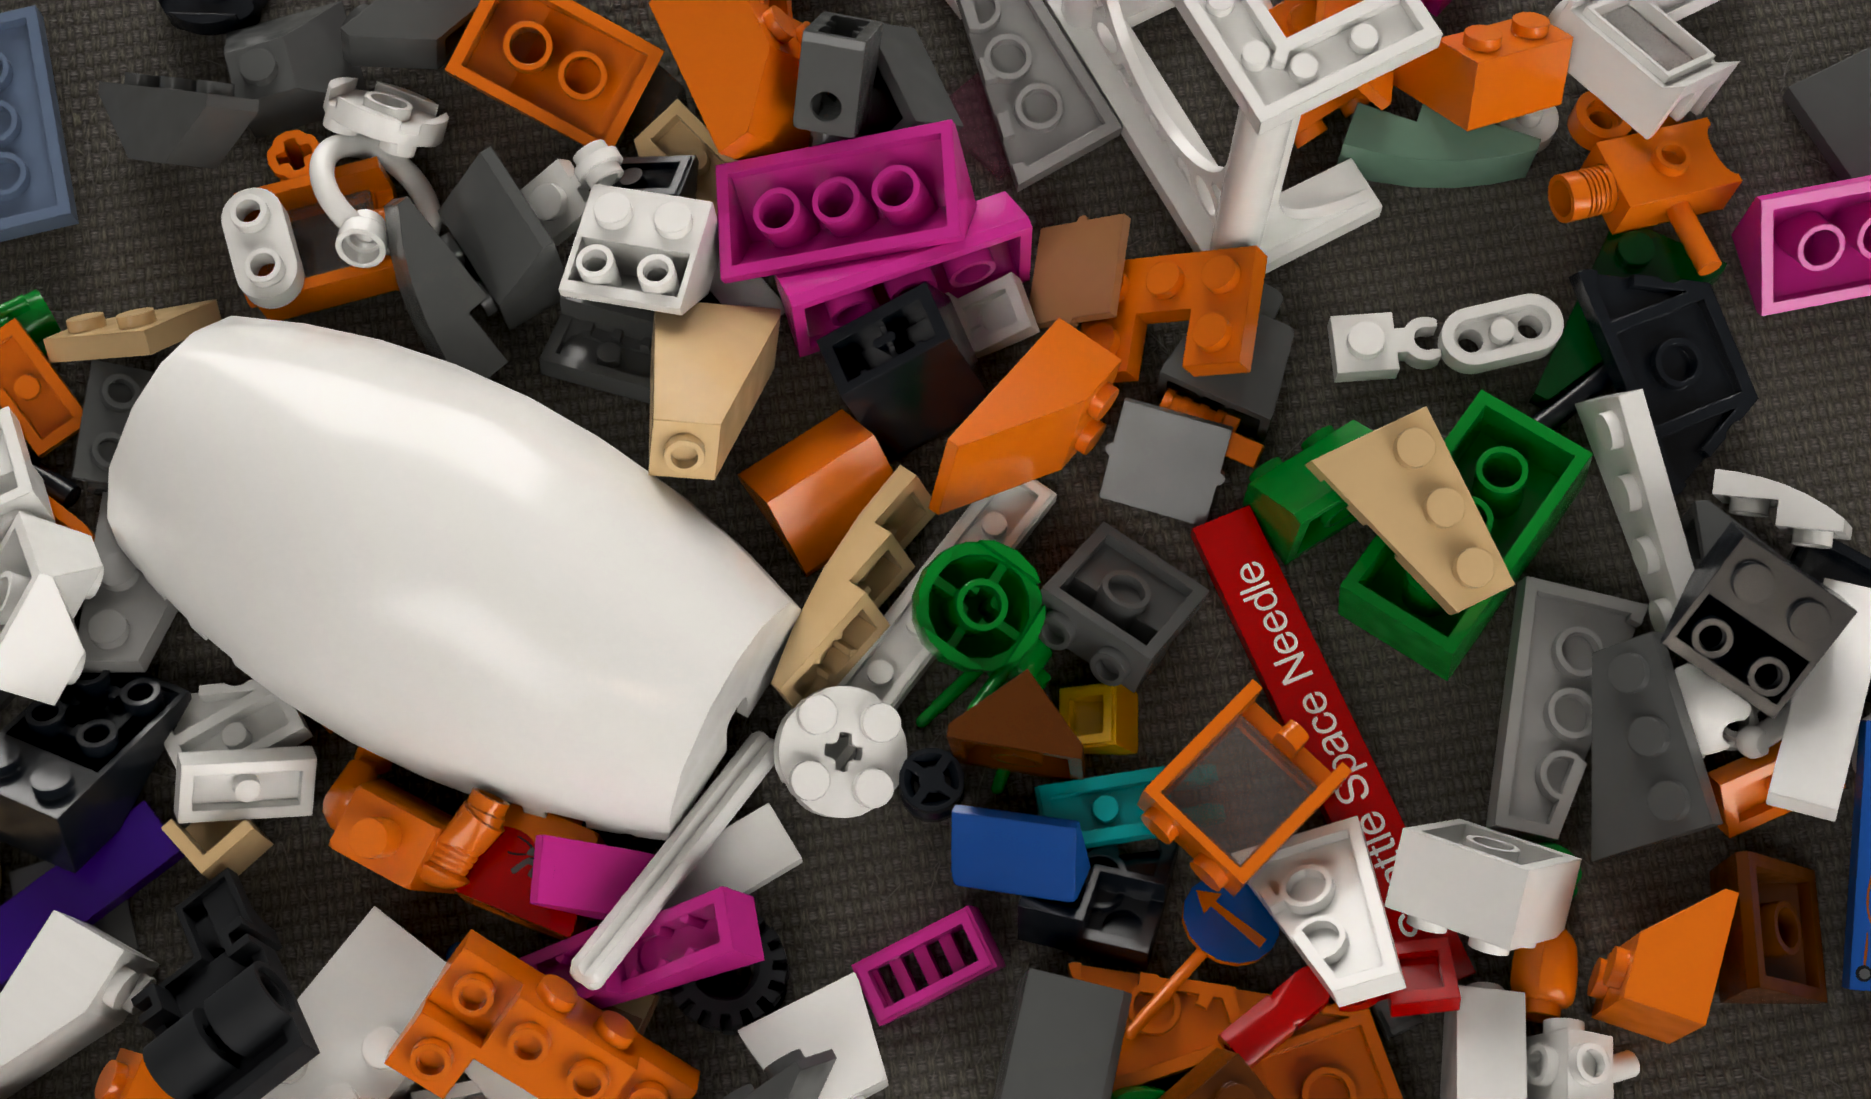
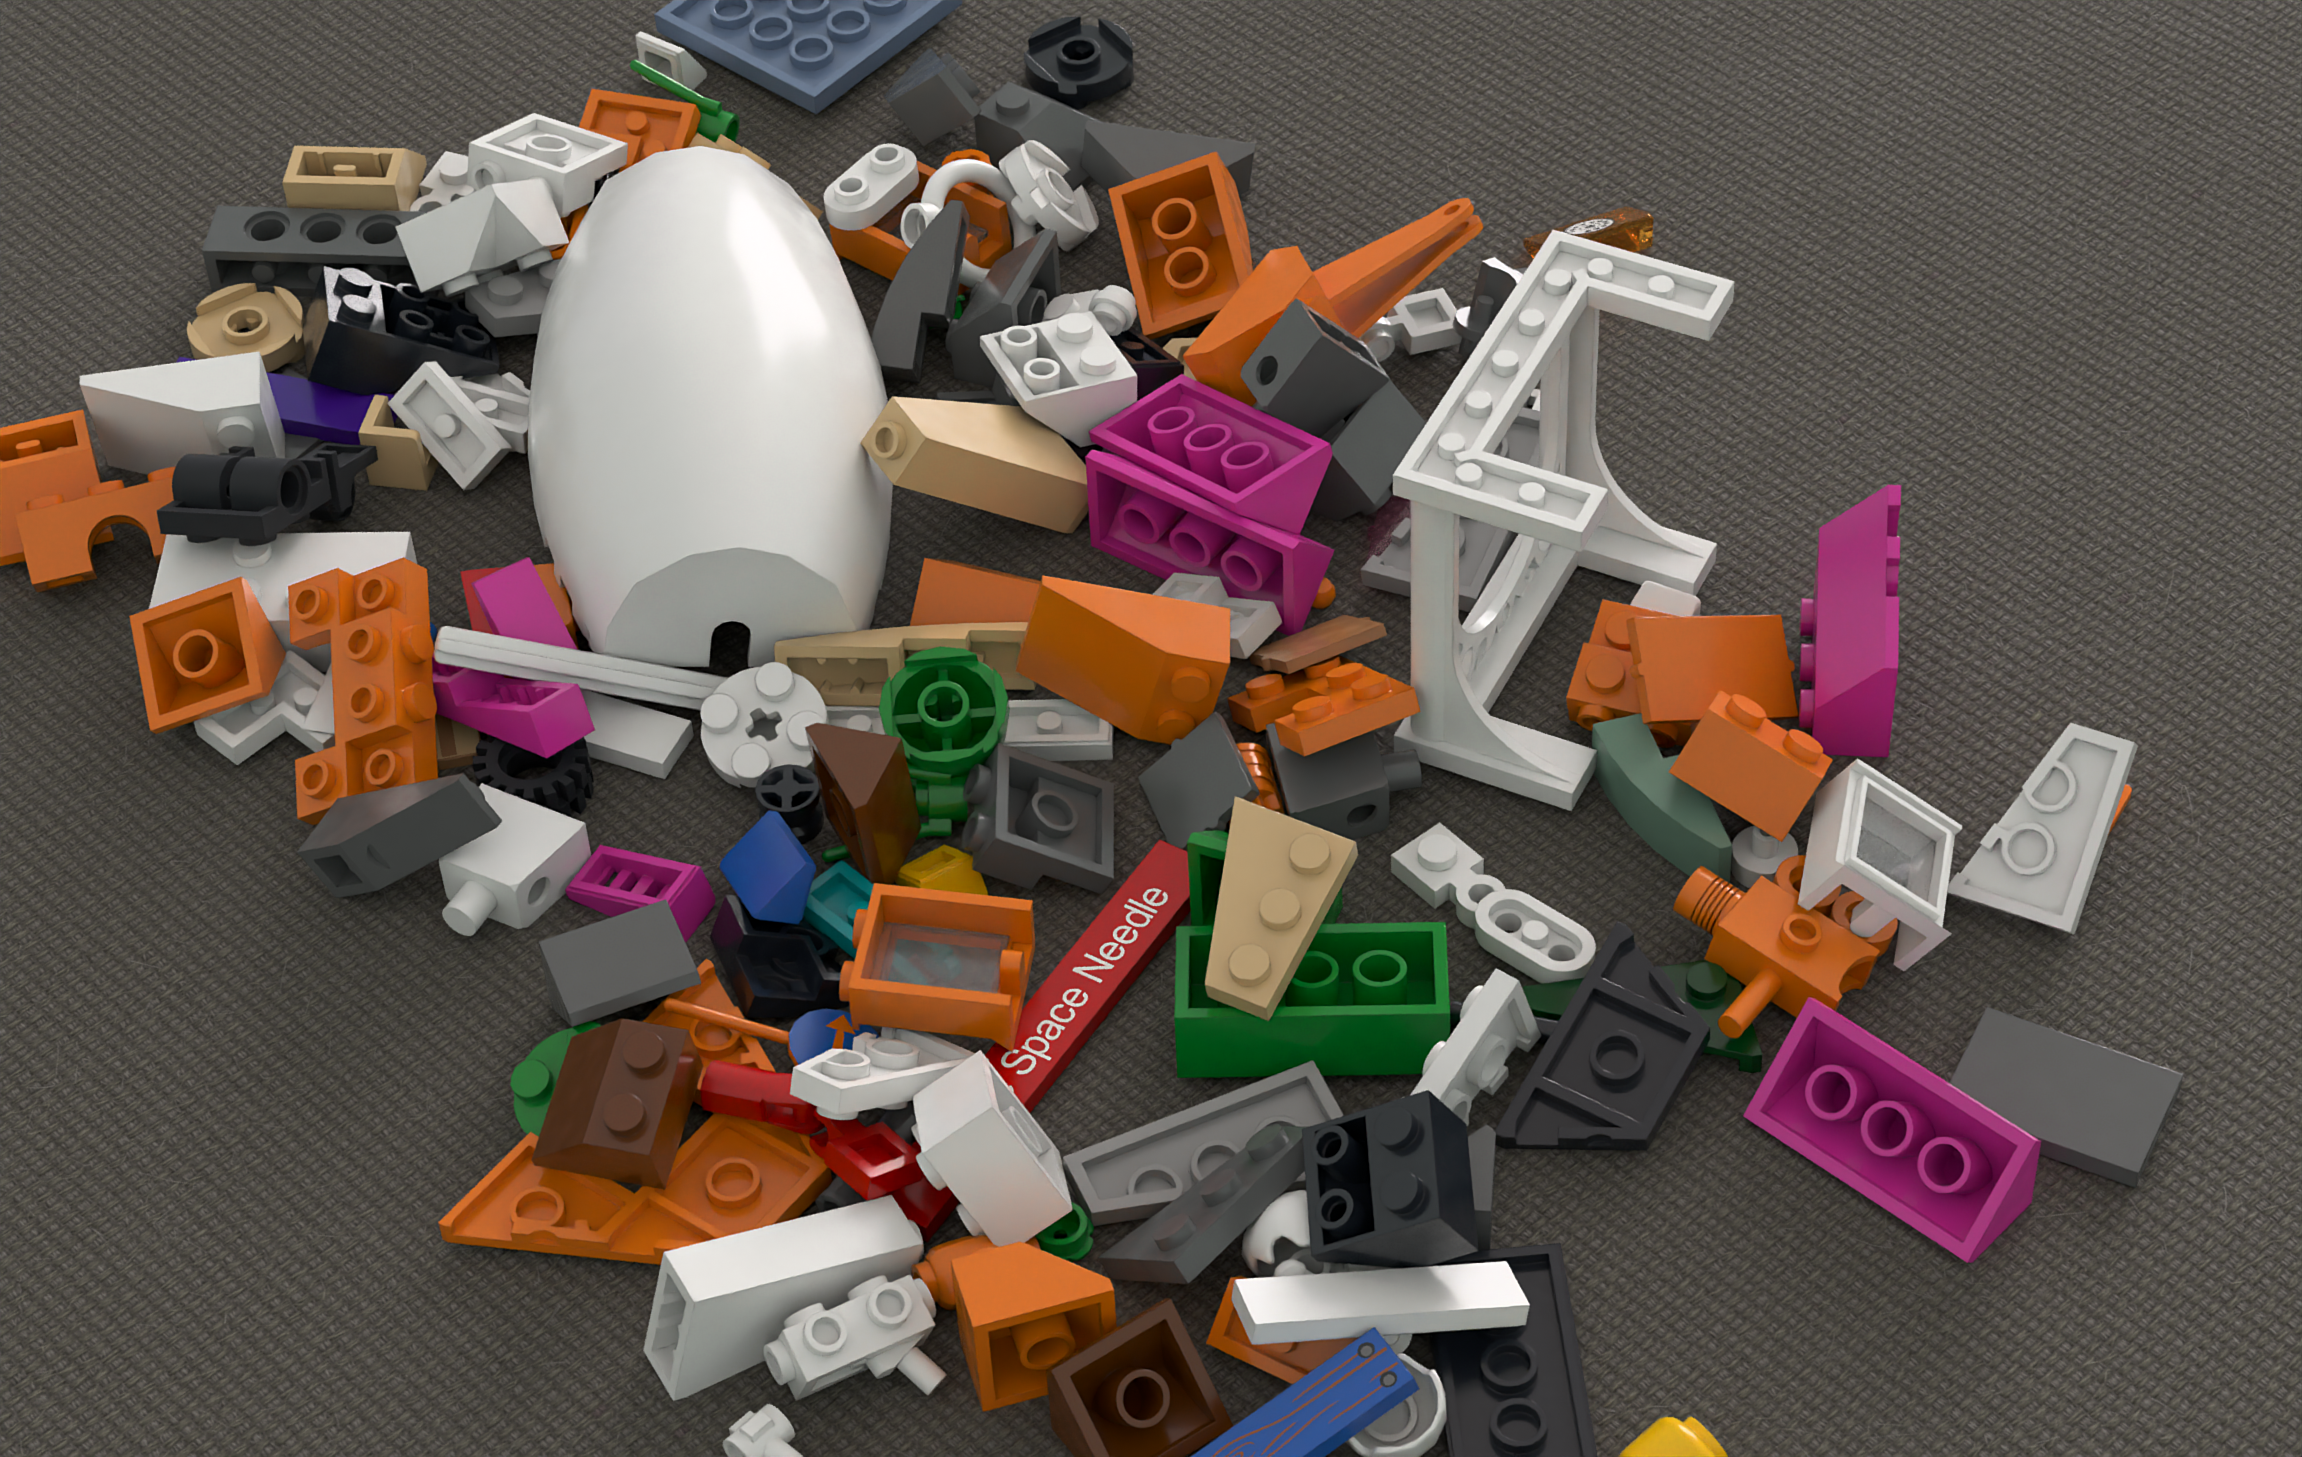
camera: 55 degrees right, 25 degrees down
orange torso [323,746,510,894] -> none
black slope [816,282,992,462] -> none
white slope [1712,469,1852,549] -> none

